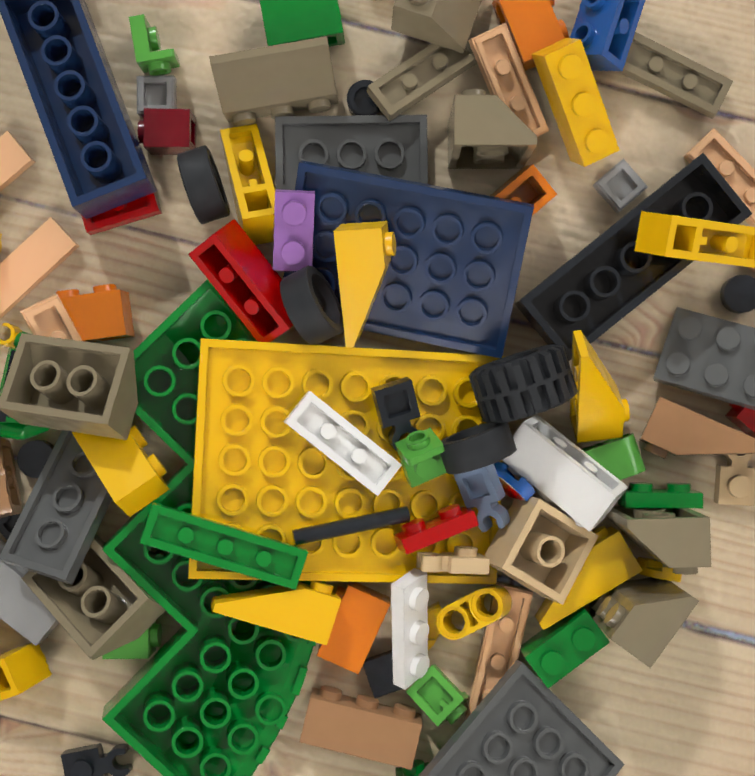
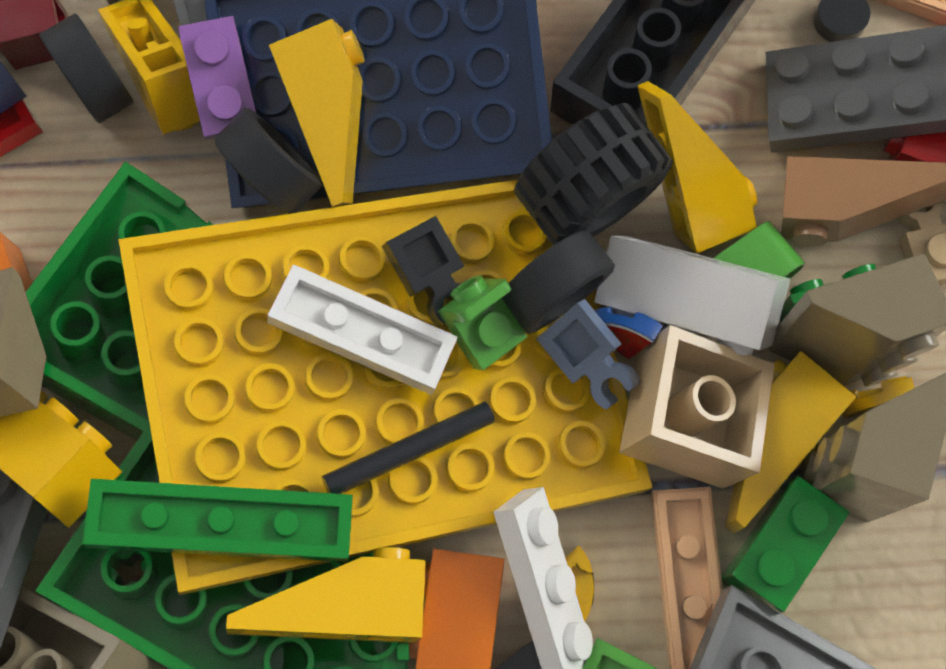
camera: 15 degrees left, 15 degrees down
red brick [188,218,293,342] -> none
red plate [393,504,479,555] -> none
tan plate [416,546,490,575] -> none
yellow beam [436,585,512,640] -> none

